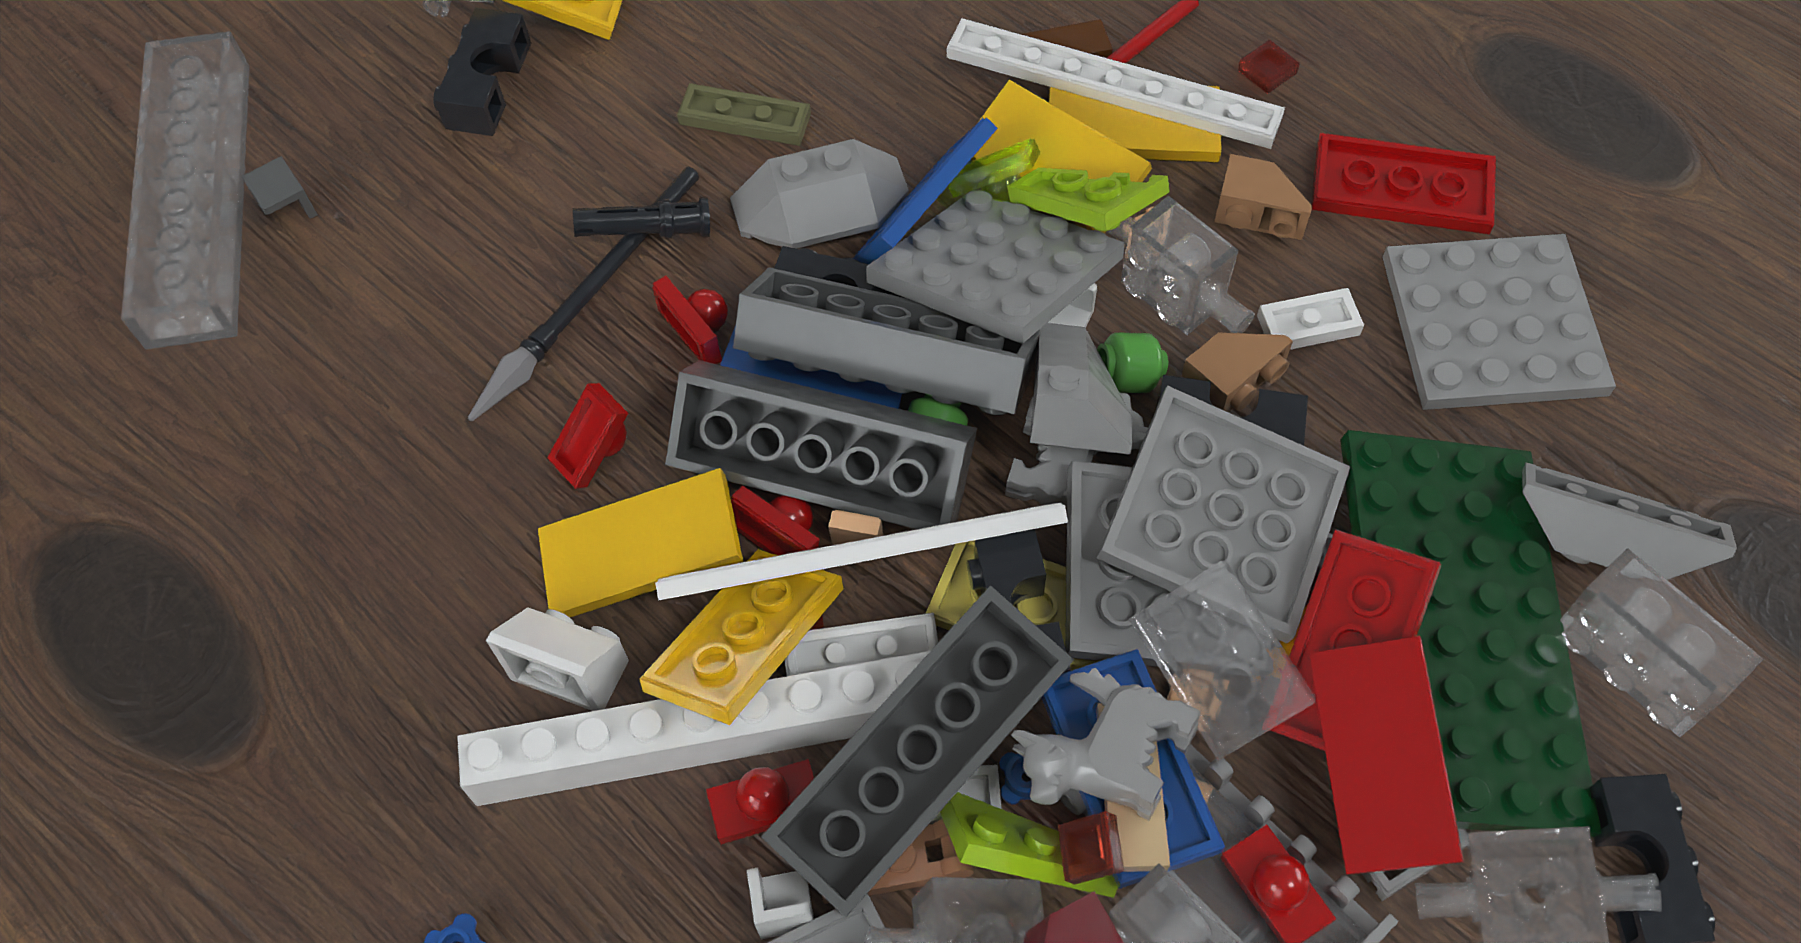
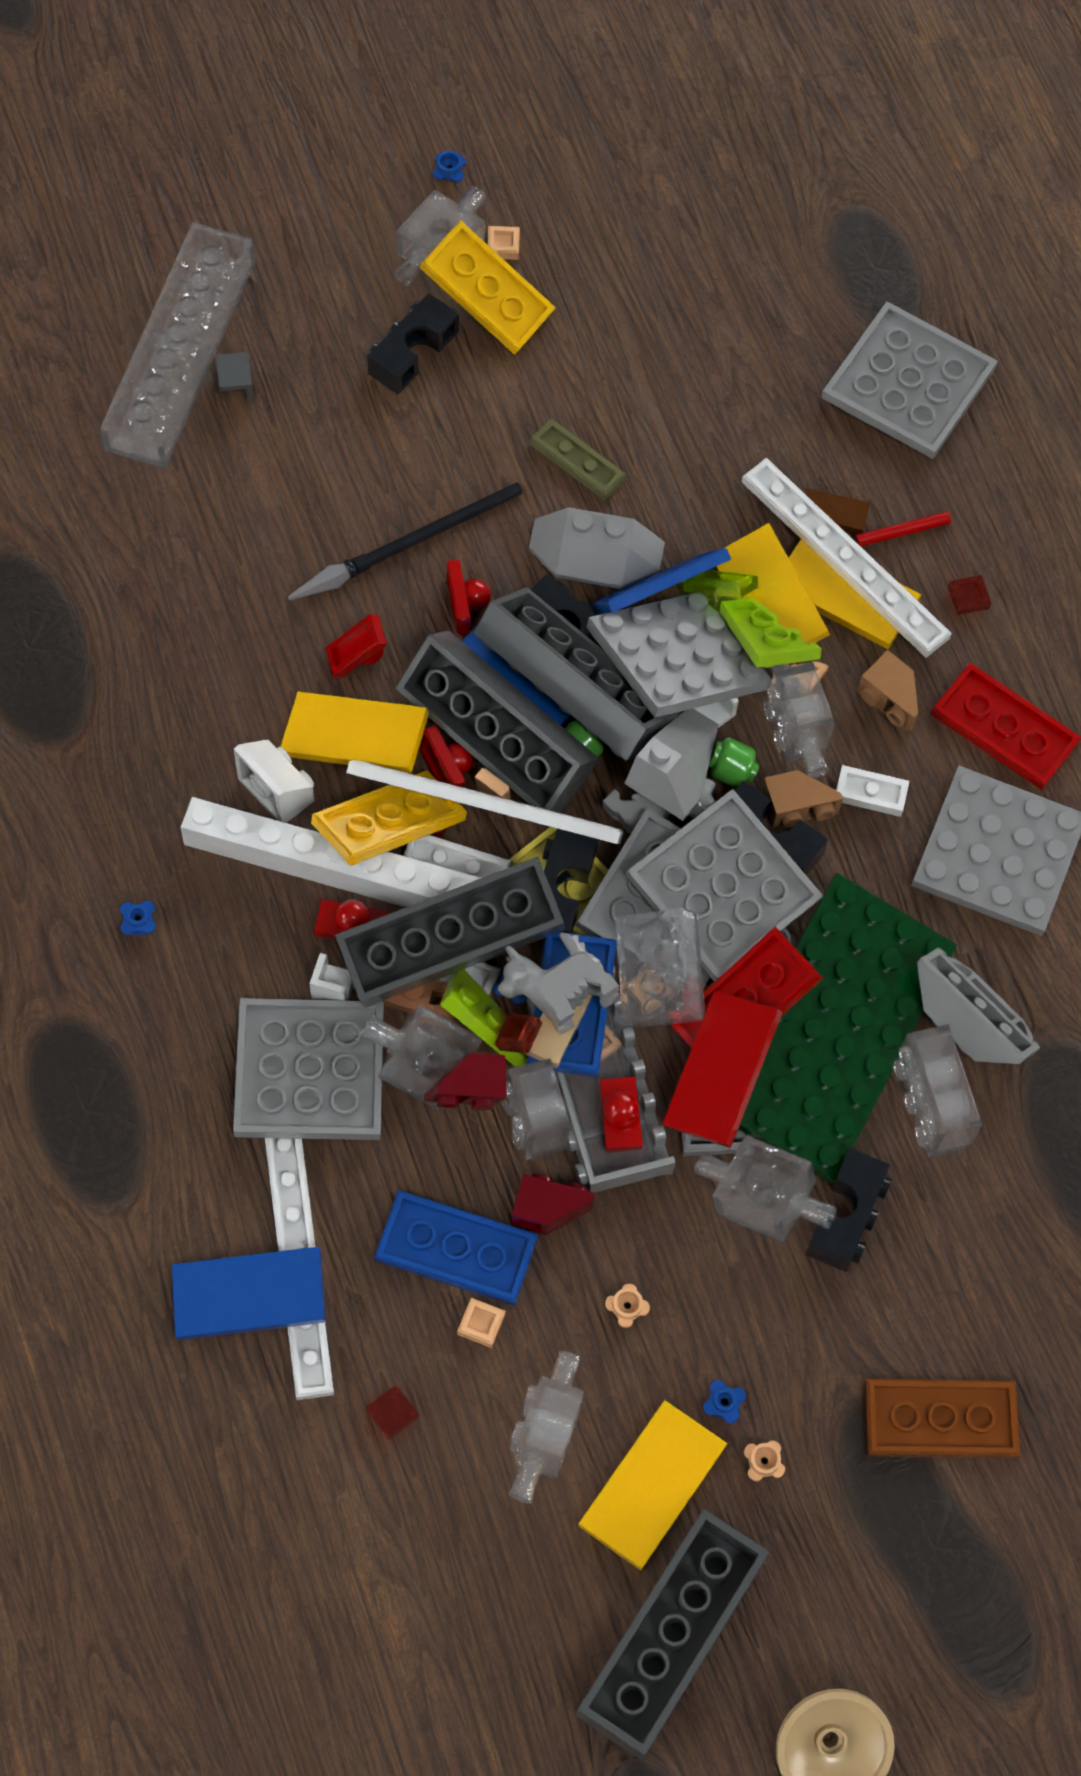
camera: 20 degrees right, 5 degrees up
black pin [572,197,710,239] -> none

